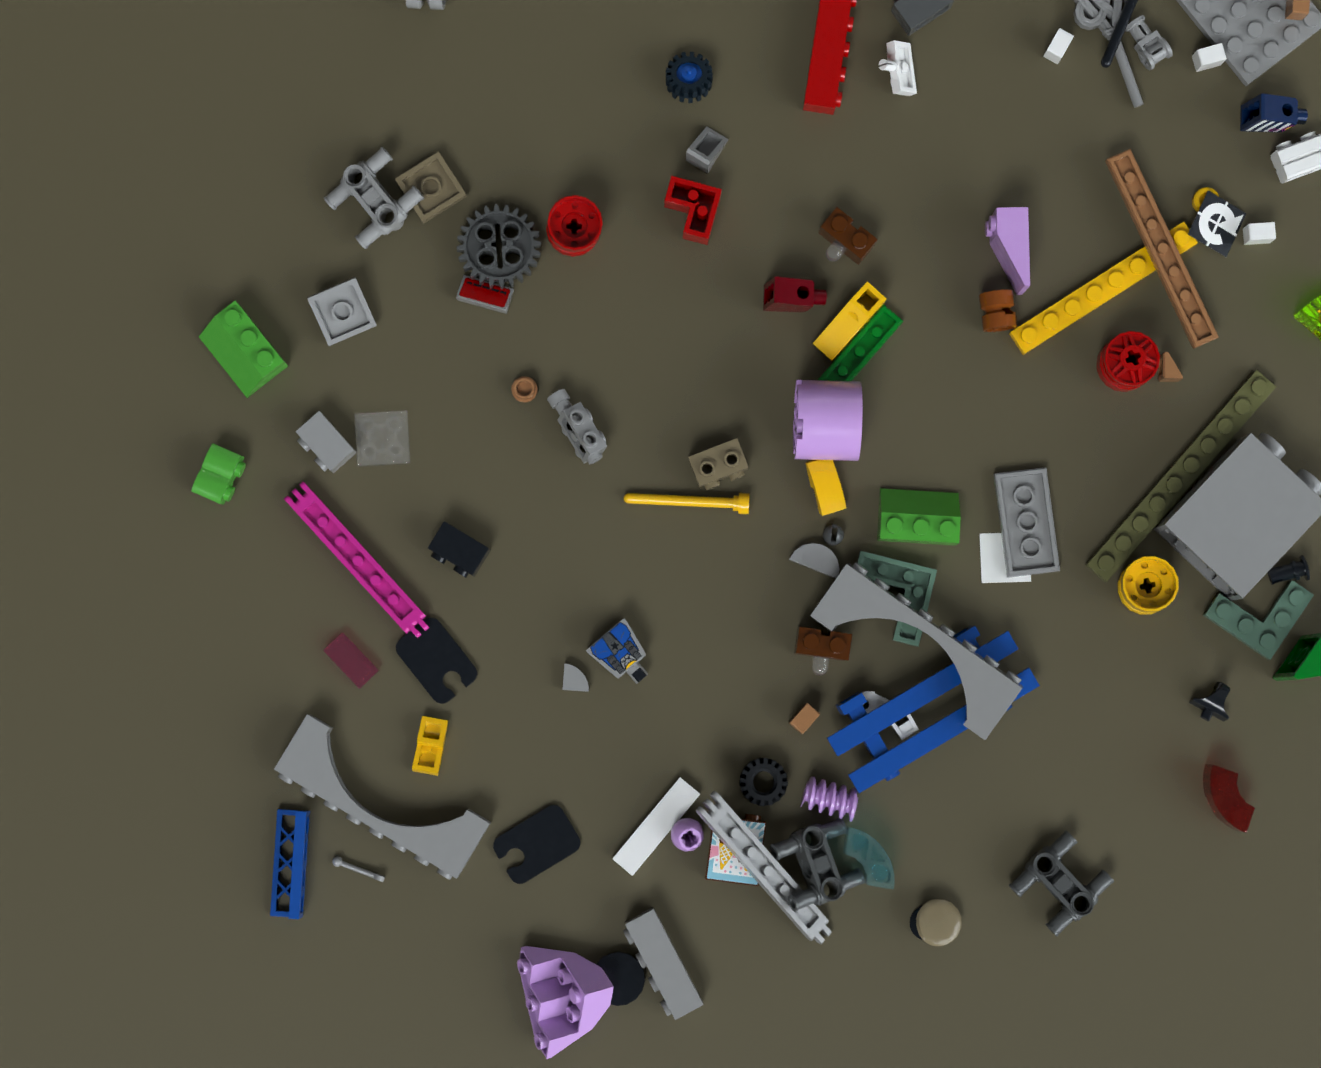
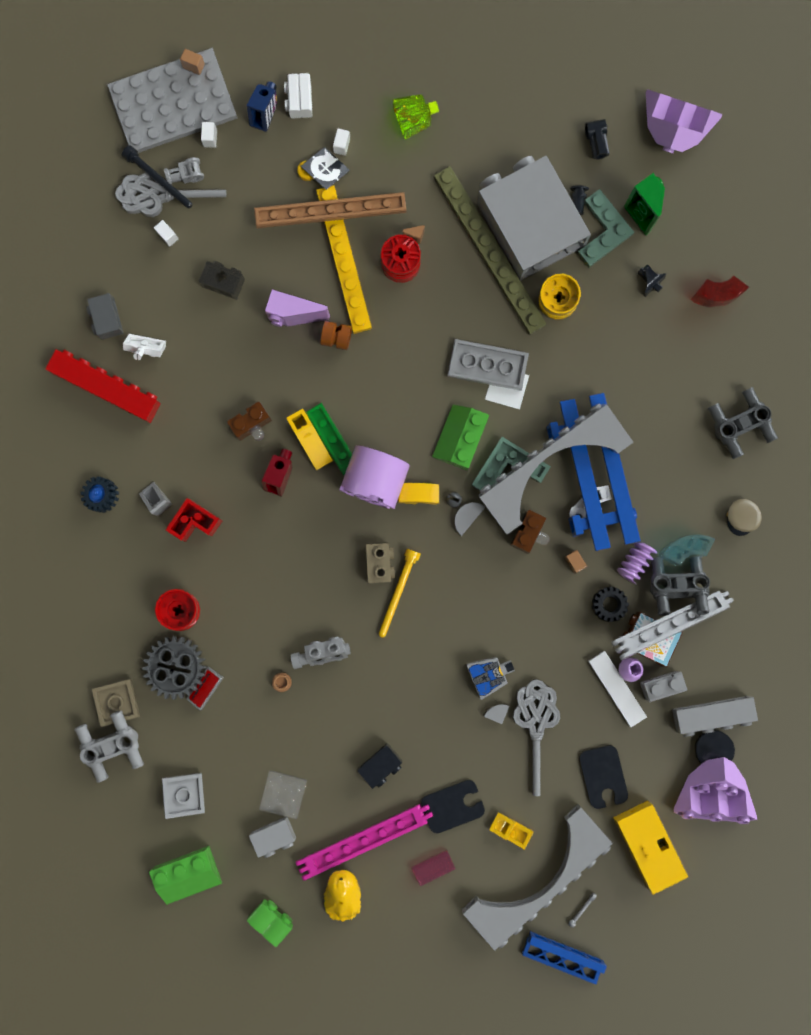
camera: 65 degrees left, 0 degrees up
none -> clear smoke brick [199,261,245,300]
none -> yellow piece [324,870,361,922]
none -> light grey piece [513,679,560,796]
none -> yellow brick [613,800,688,895]
none -> light grey brick [640,671,687,702]

